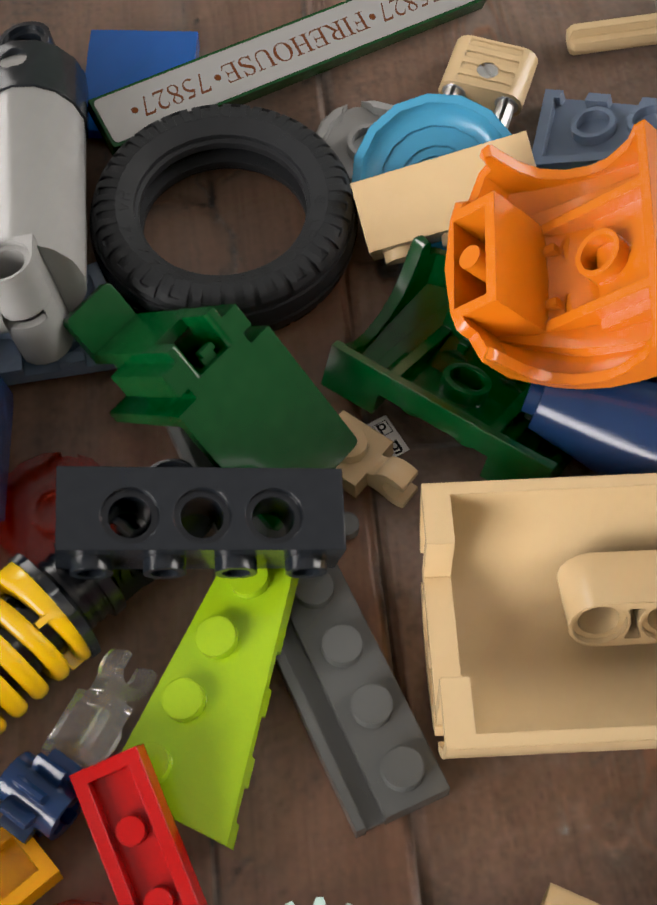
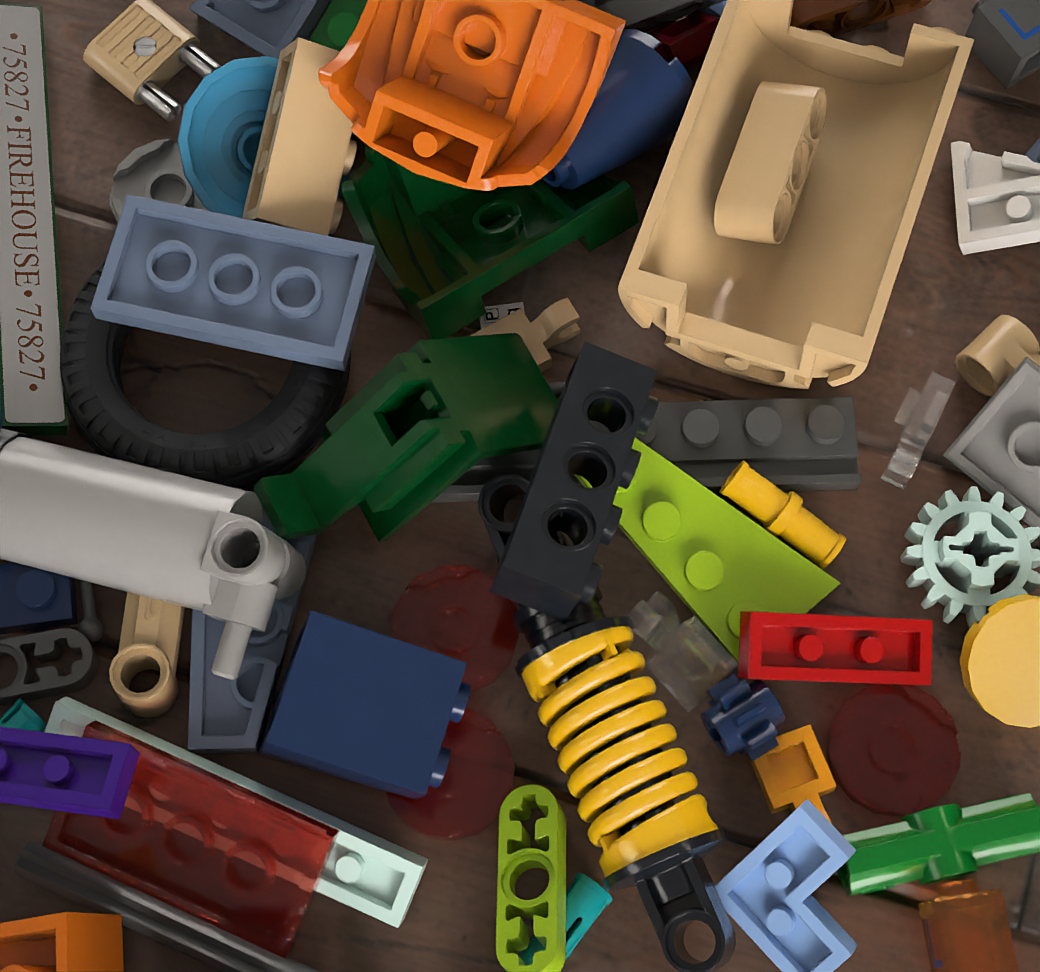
camera: 70 degrees left, 10 degrees up
none -> sand blue plate [90,194,376,371]
none -> yellow pin [719,460,846,570]
none -> clear plate [881,372,956,490]

